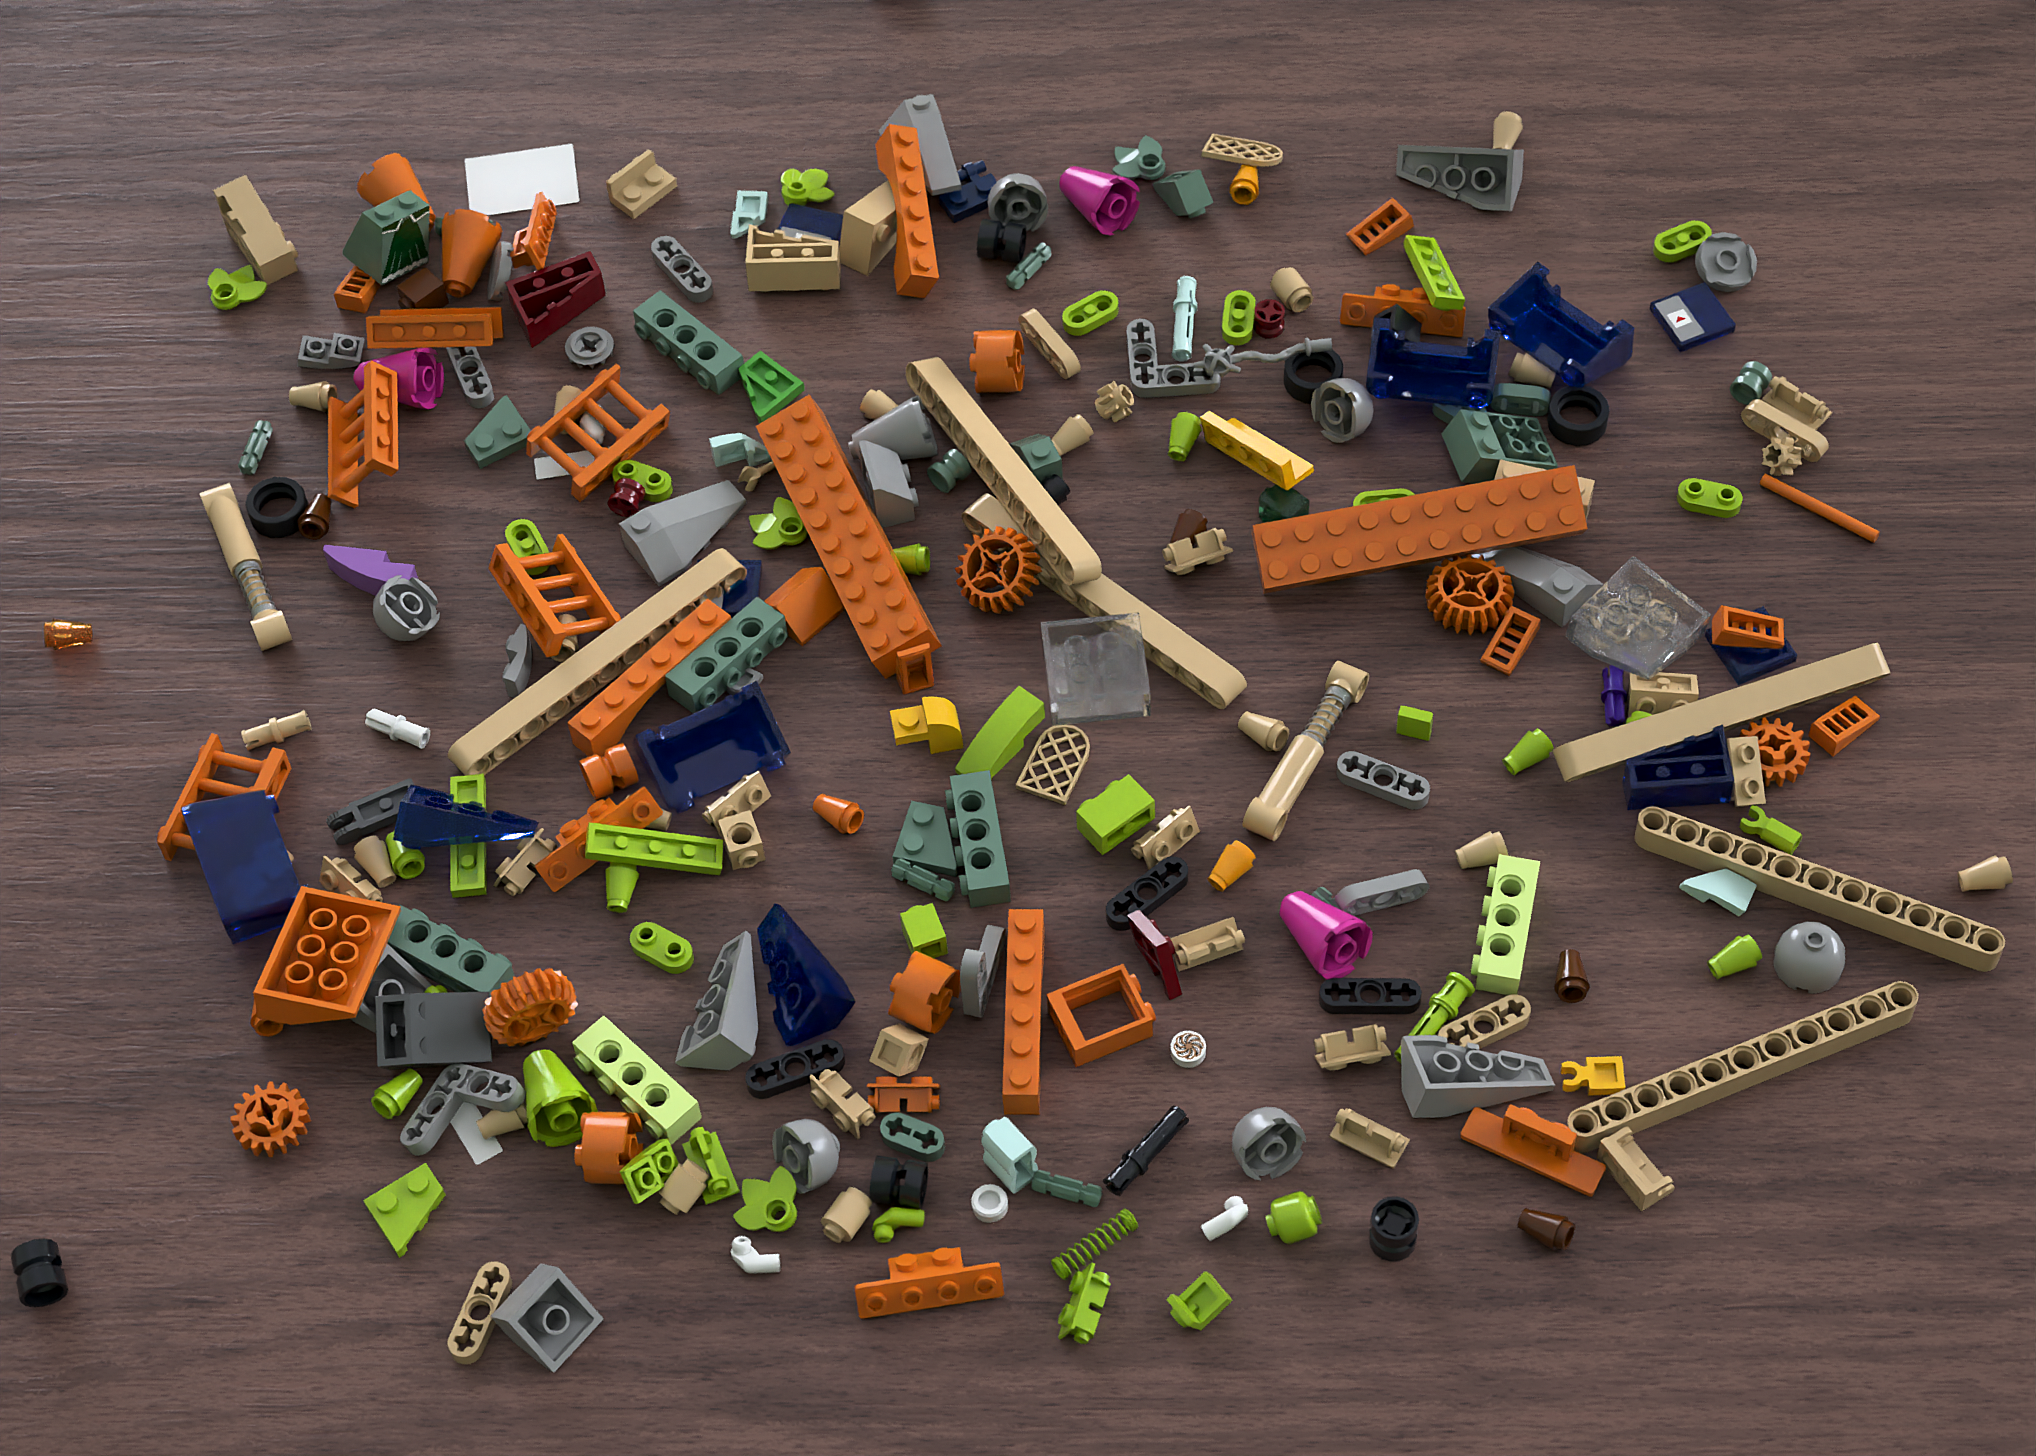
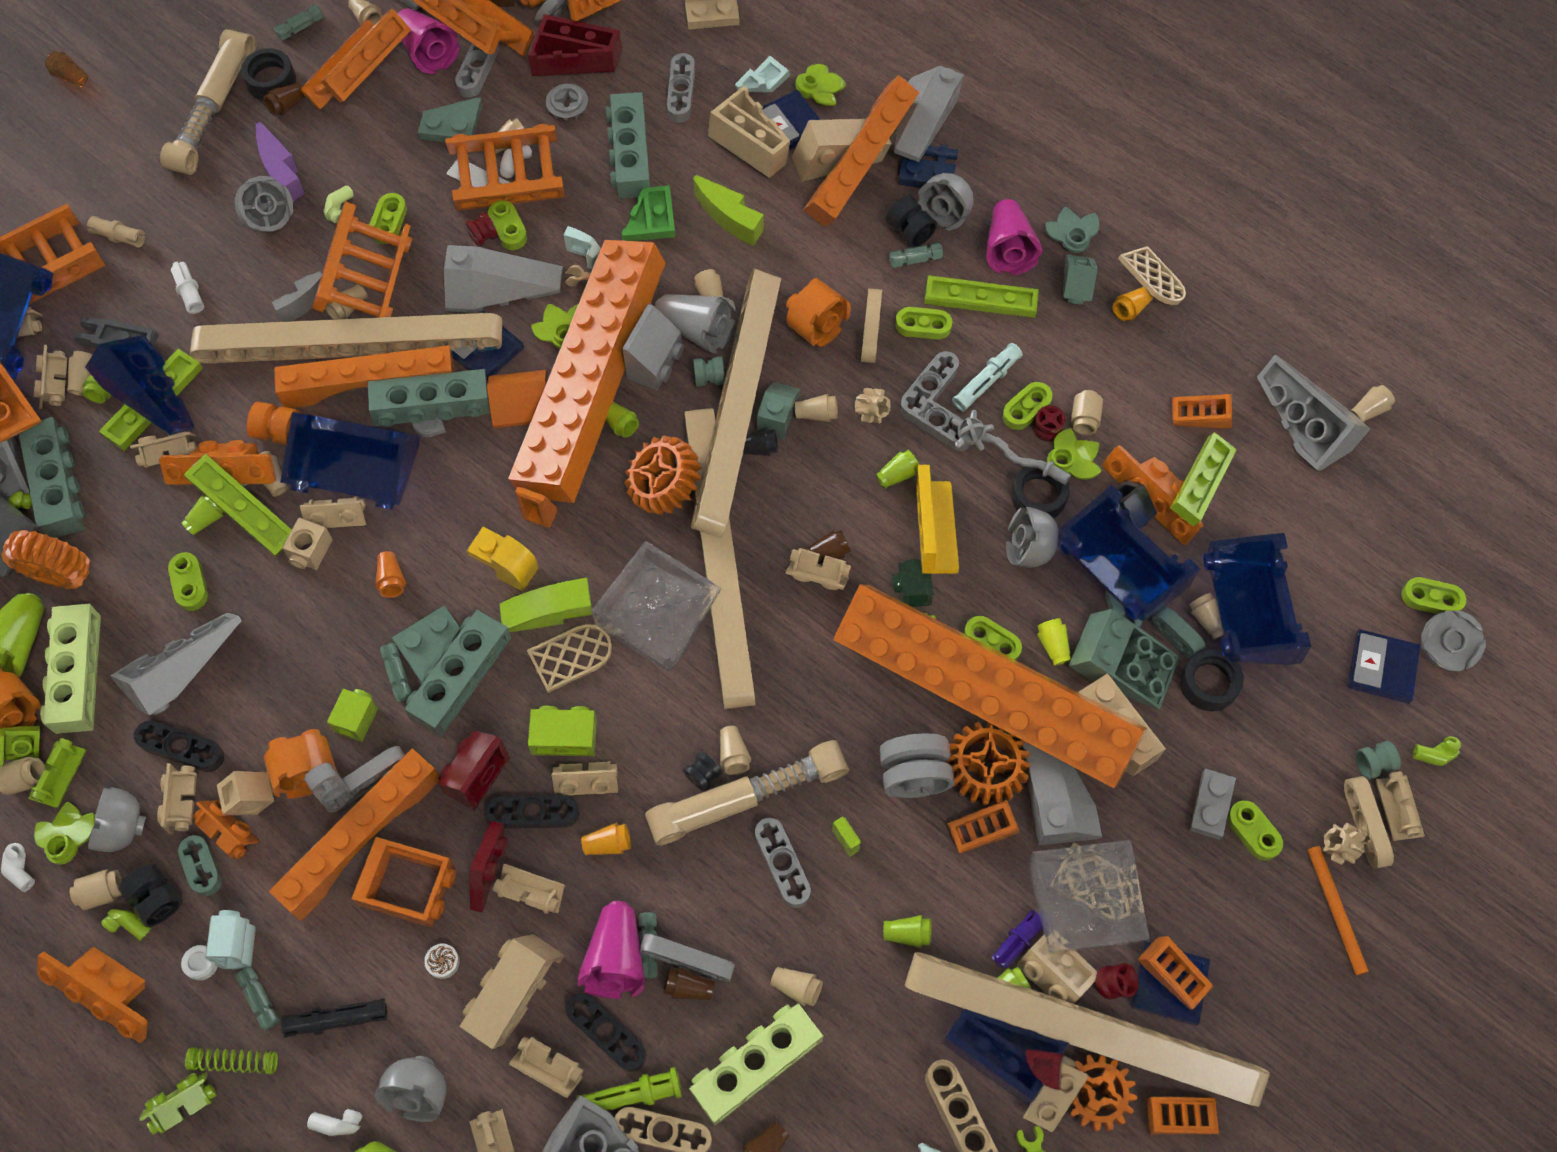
camera: 35 degrees right, 10 degrees up
clear blue wedge [757,903,856,1046] -> none
none -> yellowish green arm [324,185,354,224]
none -> dark red slope [438,731,510,811]
none -> tan wedge [459,934,565,1049]
none -> reddish brown cone [664,966,715,1000]
none -> black wheel [682,751,723,792]
none -> lime slope [693,175,764,247]
none -> light grey wheel [879,733,955,798]
none -> lime tile [924,275,1039,318]
none -> dark red tile [1026,1050,1063,1090]
none -> neon yellow cone [1037,618,1071,666]
none -> lime plate [1047,428,1101,480]
none -> dark red wheel [1096,963,1139,1000]
none -> light grey plate [1189,769,1236,840]
none -> lime arm [1412,736,1461,766]

